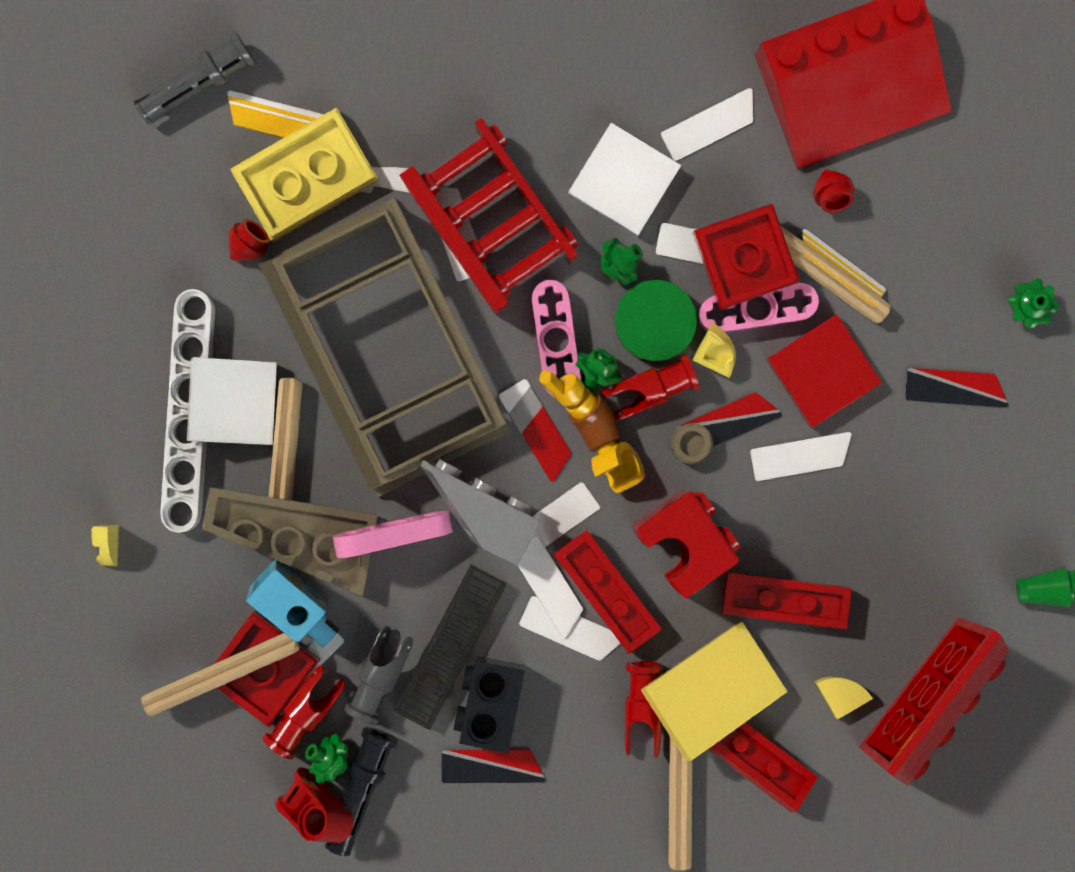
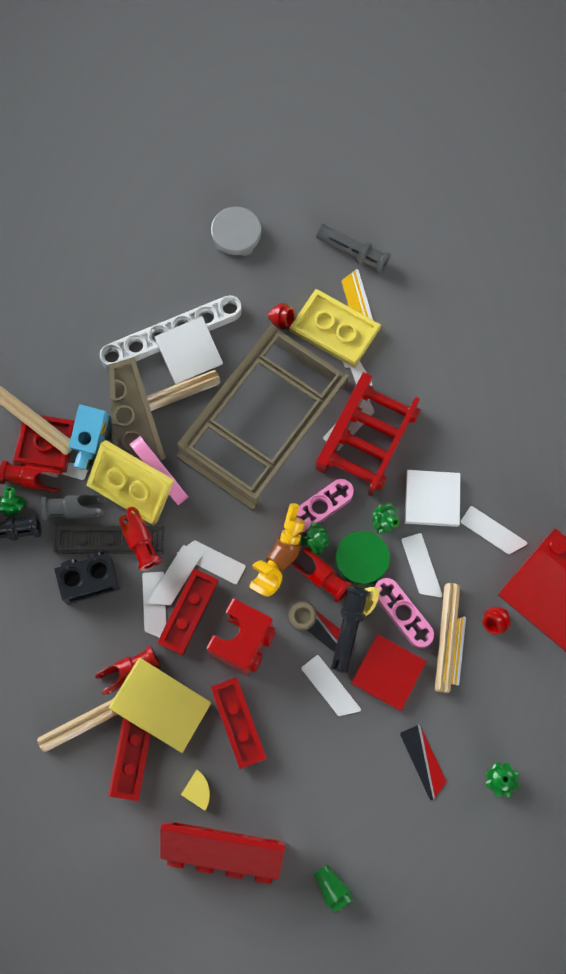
camera: 65 degrees right, 15 degrees down
light yellow tile [91,525,119,566] -> none
light grey slope [420,459,541,566] -> none
sticker [442,749,545,783] -> none
sticker [499,379,571,482] -> none
red tile [693,203,800,310] -> none
none -> light yellow tile [86,440,174,526]
none -> red piece [119,507,162,571]
none -> light grey tile [211,207,261,256]
none -> black pin [330,585,371,673]

